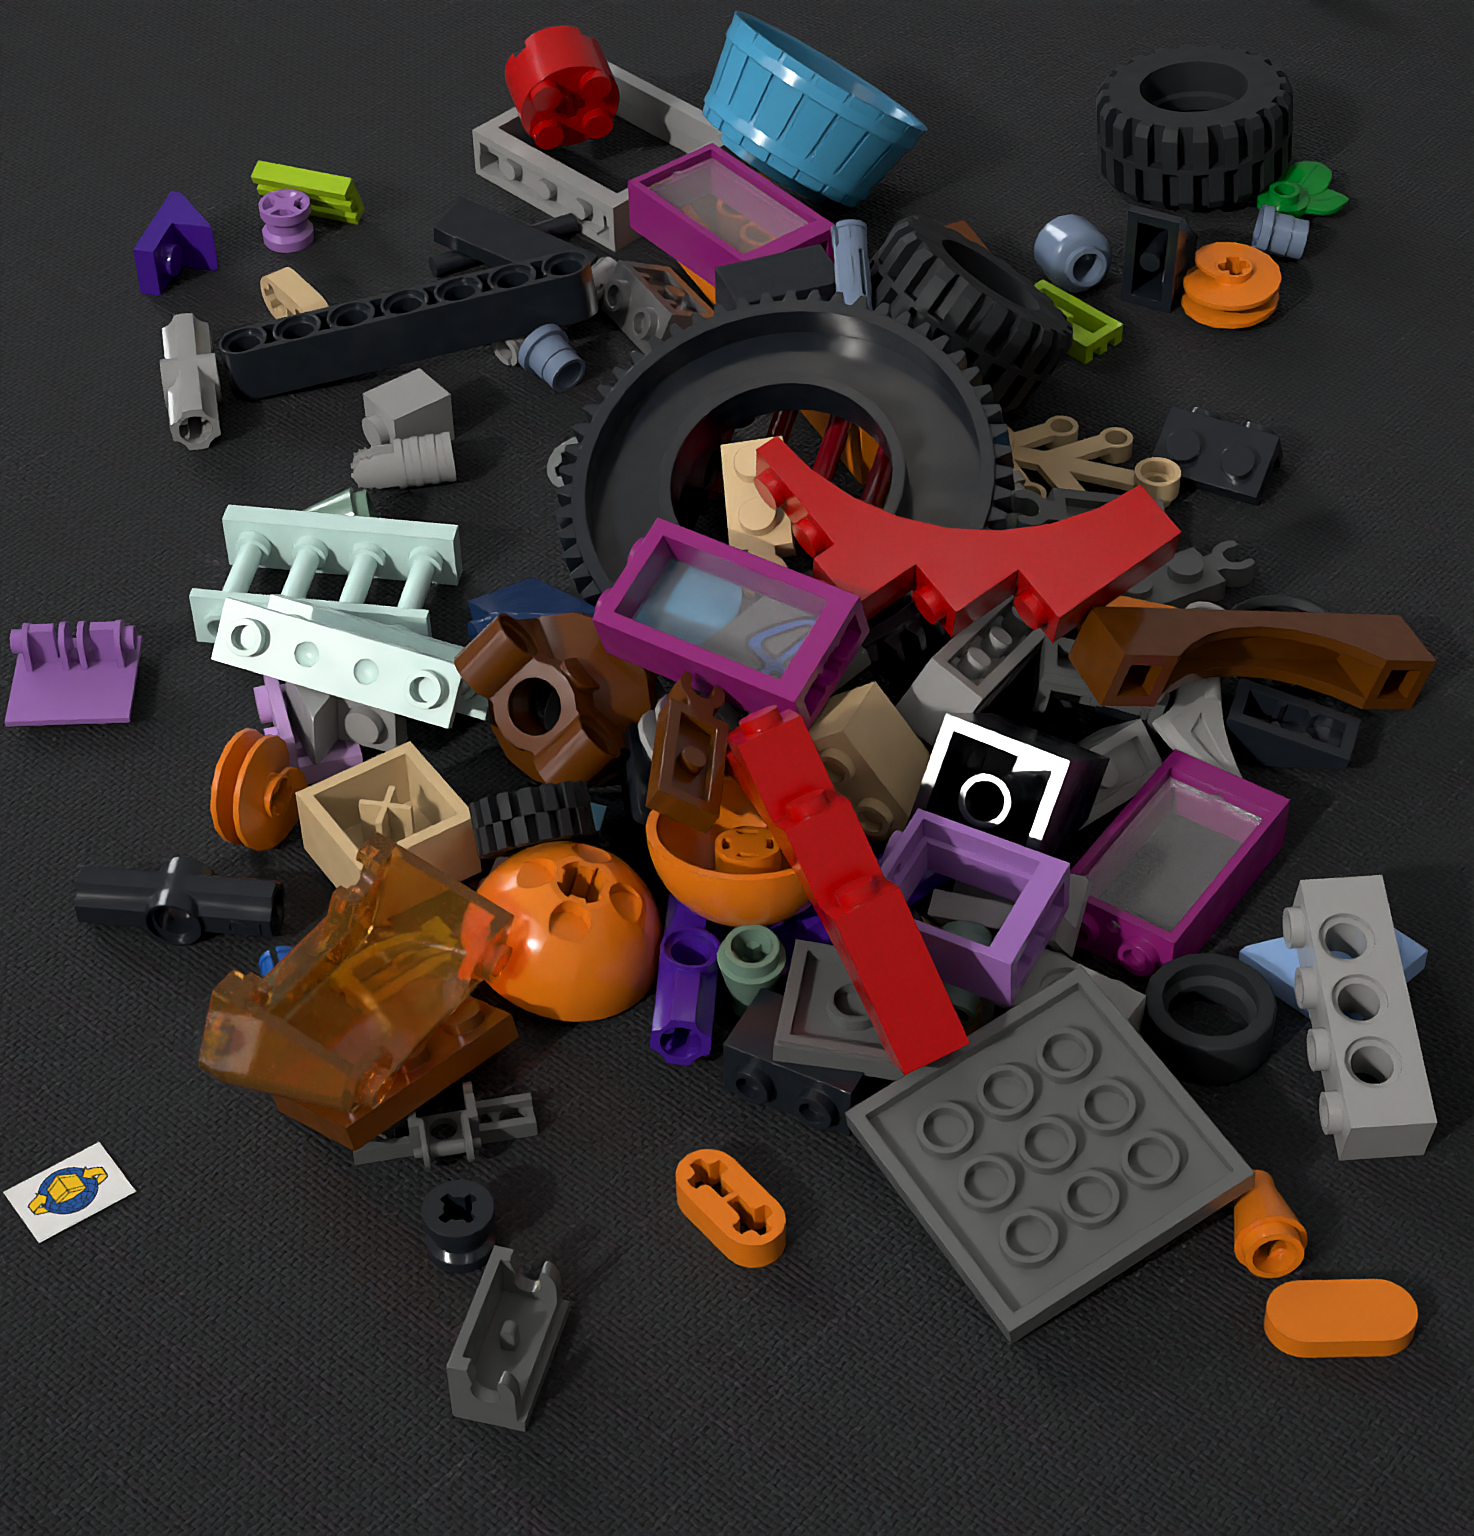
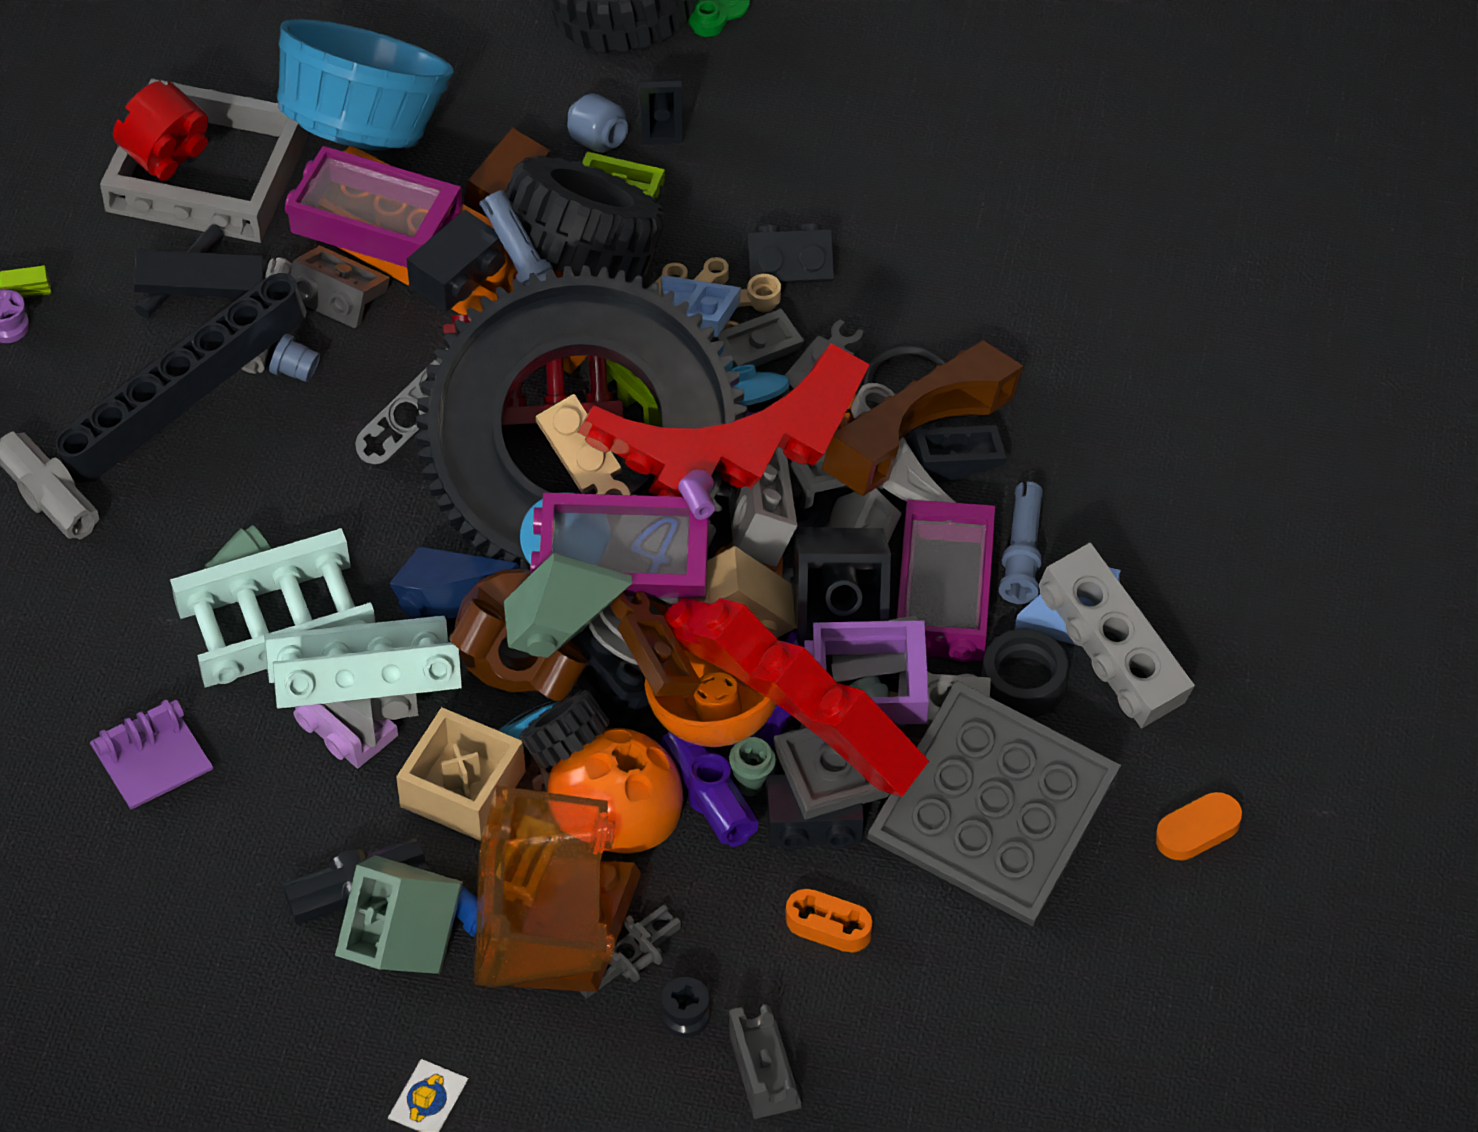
camera: 30 degrees left, 10 degrees up
orange piece [210,728,308,851] -> none
tan beam [260,267,329,319] -> none
light grey hinge [350,431,457,490] -> none
light grey brick [362,368,455,446] -> none
orange piece [1181,242,1282,329] -> none
orange cone [1234,1170,1307,1278] -> none
sand blue piece [1251,204,1309,259] -> none
none -> sand green slope [335,855,463,974]
none -> sand green slope [504,553,632,658]
none -> light blue wing [661,275,741,337]
none -> medium lavender arm [678,469,715,520]
none -> sand blue pin [999,482,1043,604]

